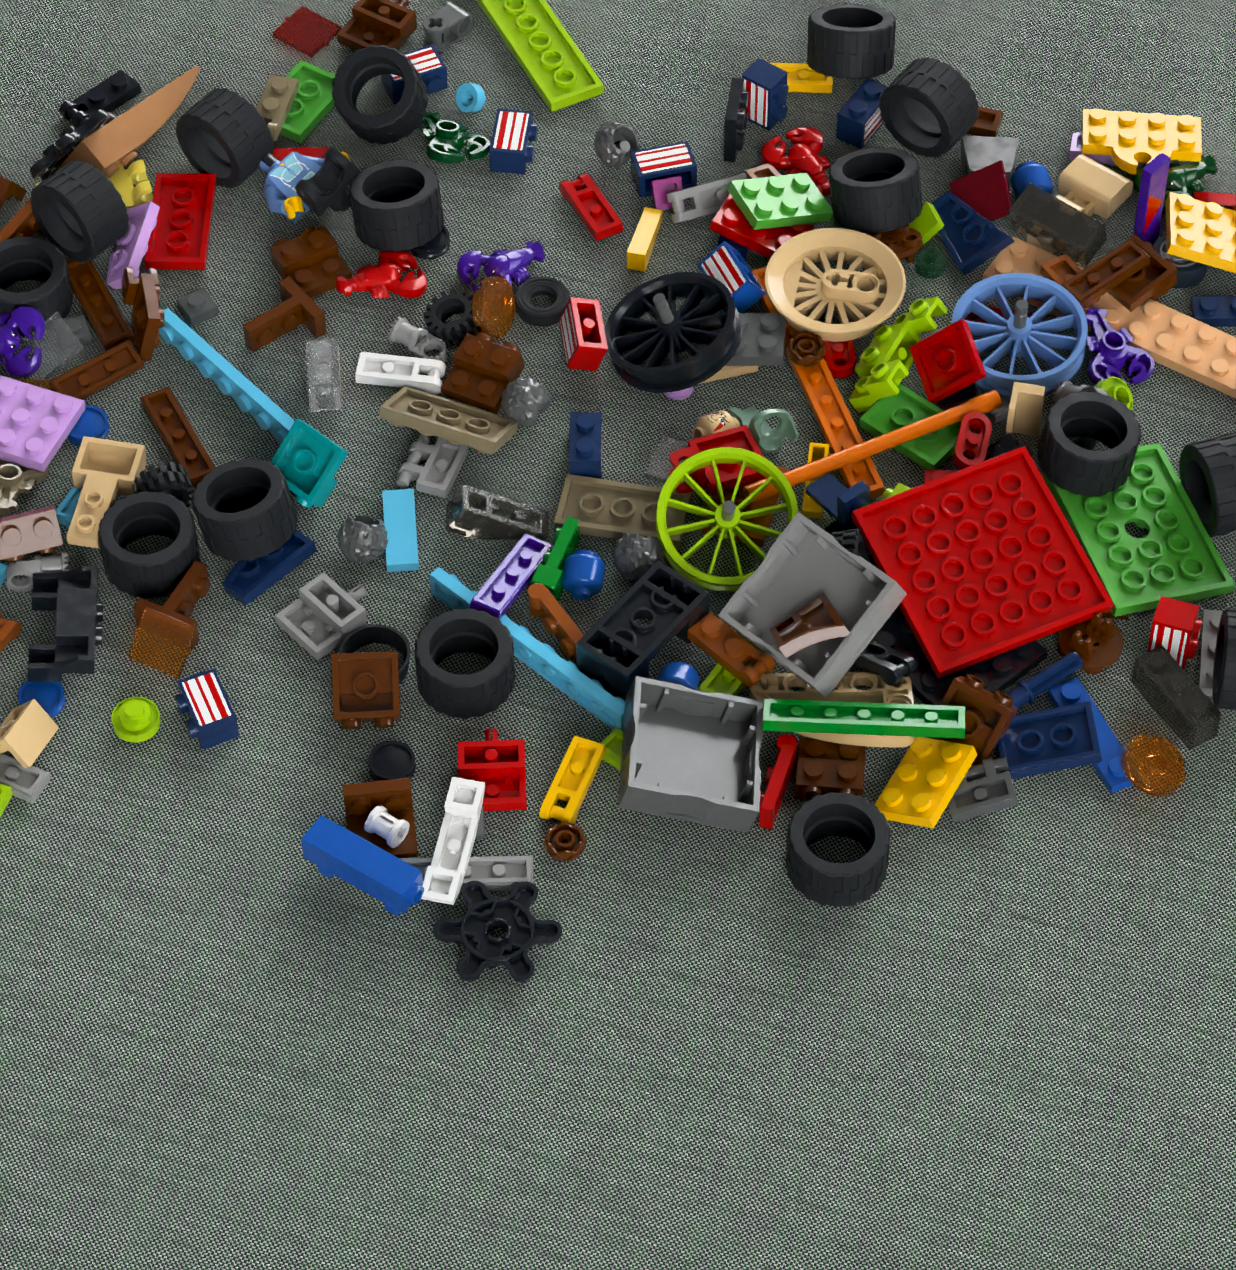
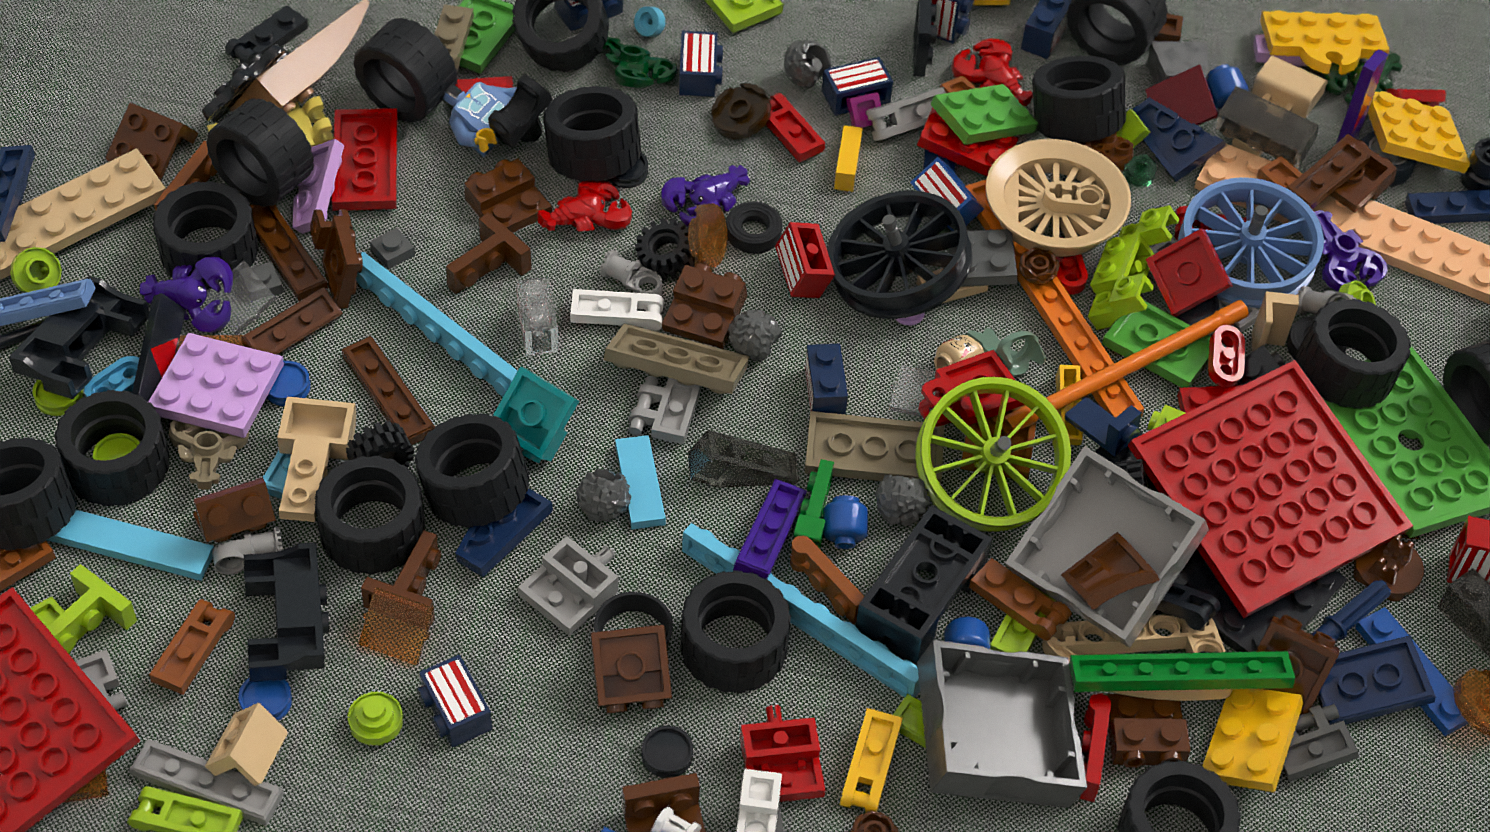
camera: 10 degrees left, 0 degrees up
none -> dark brown tile [711,83,771,140]

